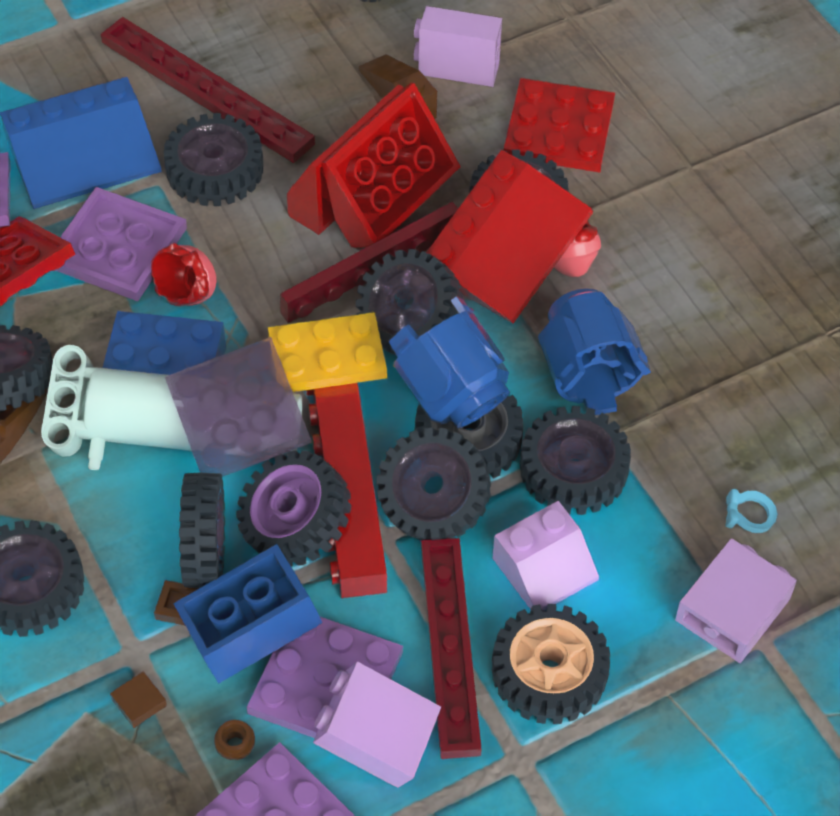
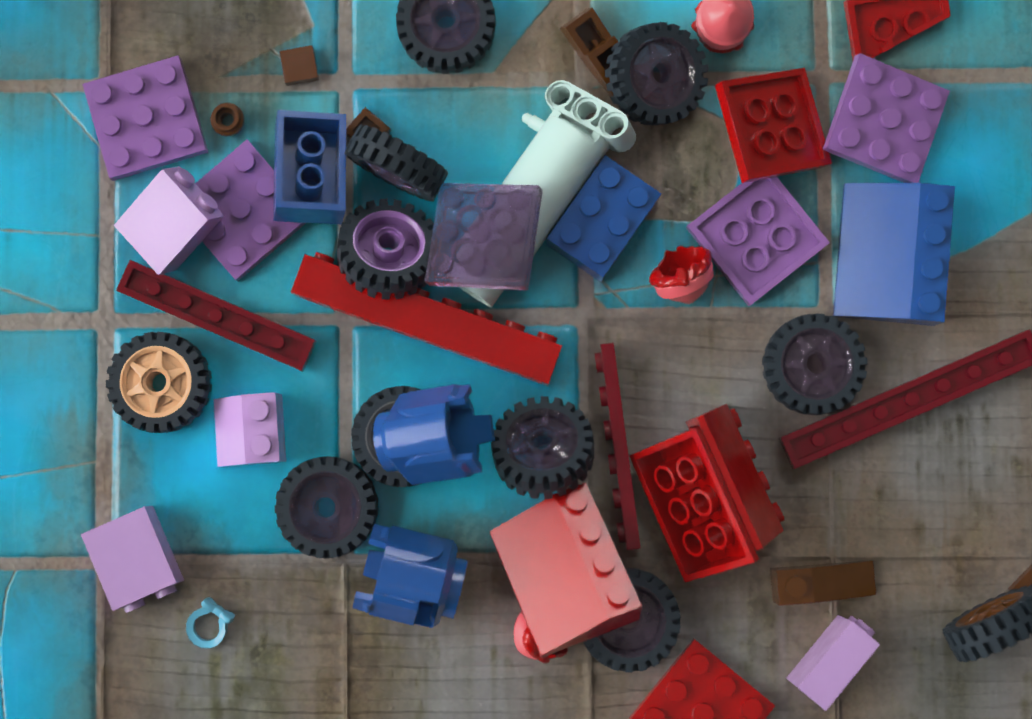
camera: 125 degrees right, 30 degrees up
yellow plate [268,312,387,393] -> none
wheel [377,427,491,540] -> none

